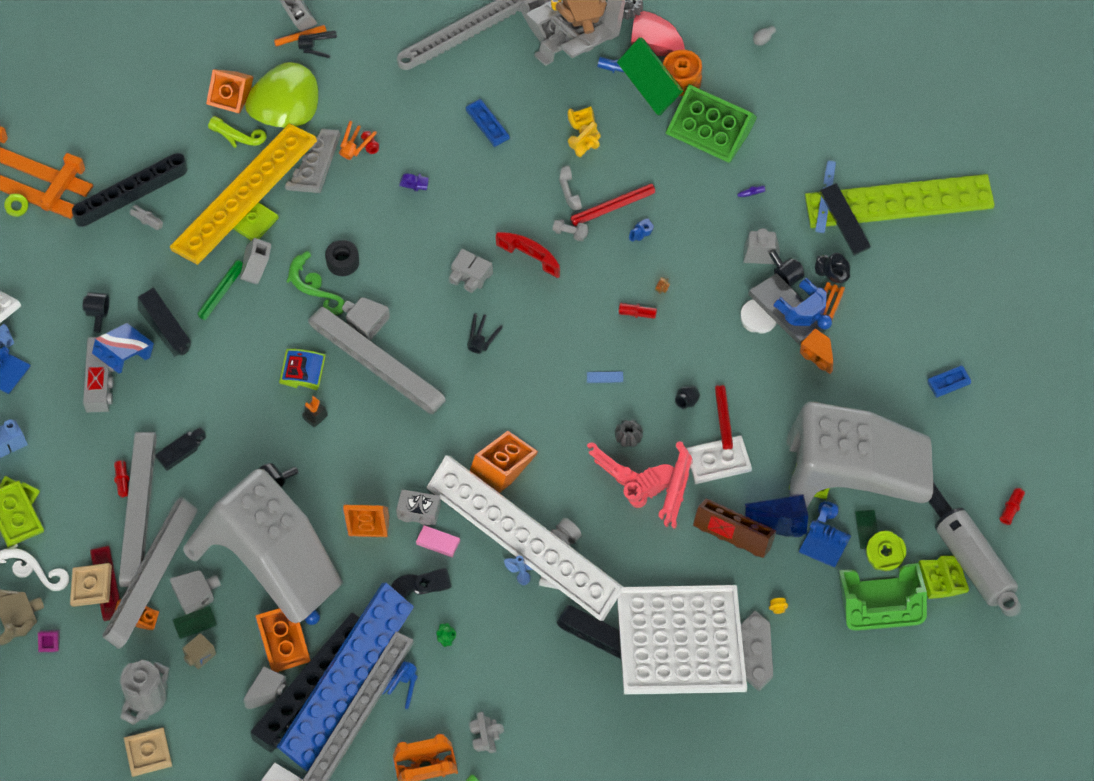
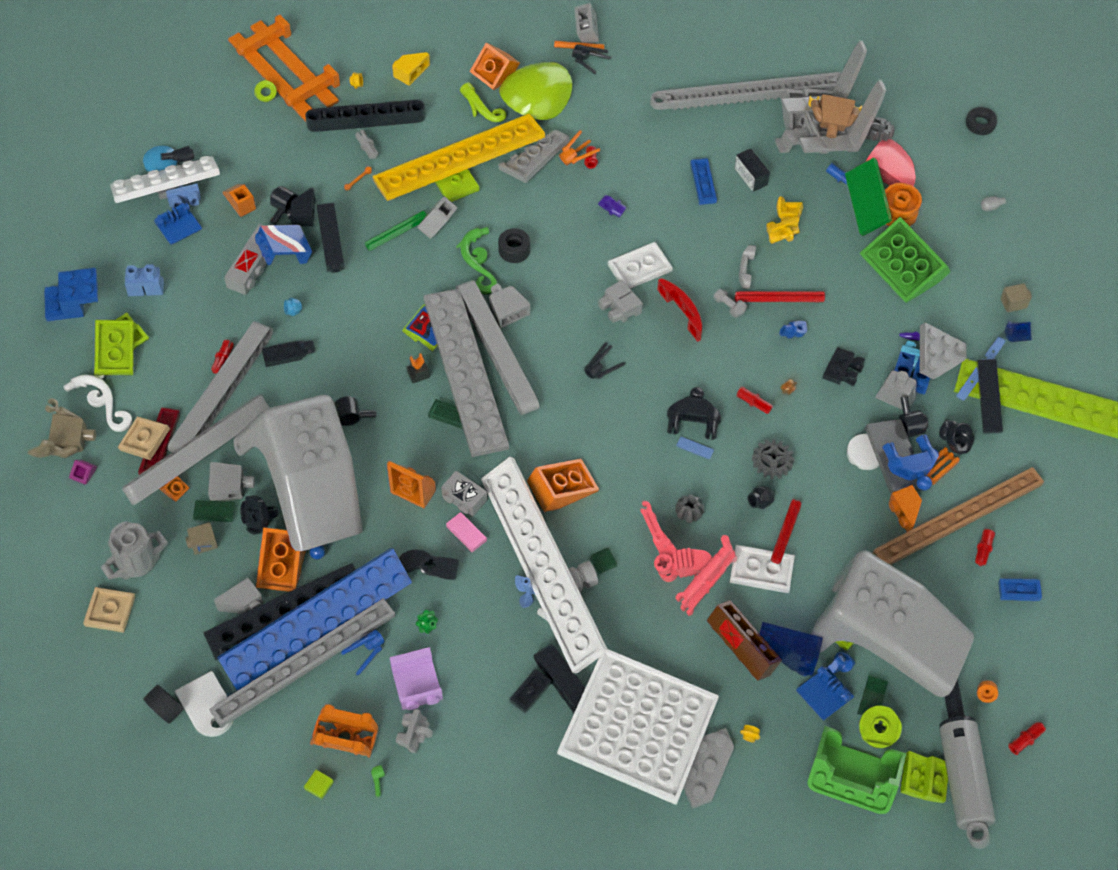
camera: 20 degrees right, 0 degrees up
none -> orange slope [223,184,256,217]
none -> black tile [240,495,279,535]
none -> dark azure plate [284,298,302,316]
none -> black slope [287,187,316,227]
none -> orange hinge [344,167,372,191]
none -> yellow plate [349,72,363,89]
none -> lavender panel [389,647,443,710]
none -> yellow slope [392,52,430,86]
none -> light grey plate [423,289,509,457]
none -> clear green tile [428,399,463,429]
none -> black plate [509,669,552,714]
none -> clear green tile [590,547,617,574]
none -> white tile [608,242,673,289]
none -> black connector [666,387,722,440]
none -> black brick [734,148,770,192]
none -> dark grey gear [752,439,794,480]
none -> black plate [822,347,865,387]
none -> medium nougat plate [872,467,1044,565]
none -> blue hips [894,341,930,395]
none -> light grey plate [920,323,966,379]
none -> red axle [975,529,995,567]
none -> orange tile [977,680,998,703]
none -> dark tan brick [1000,283,1032,313]
none -> clear blue plate [1004,320,1032,342]

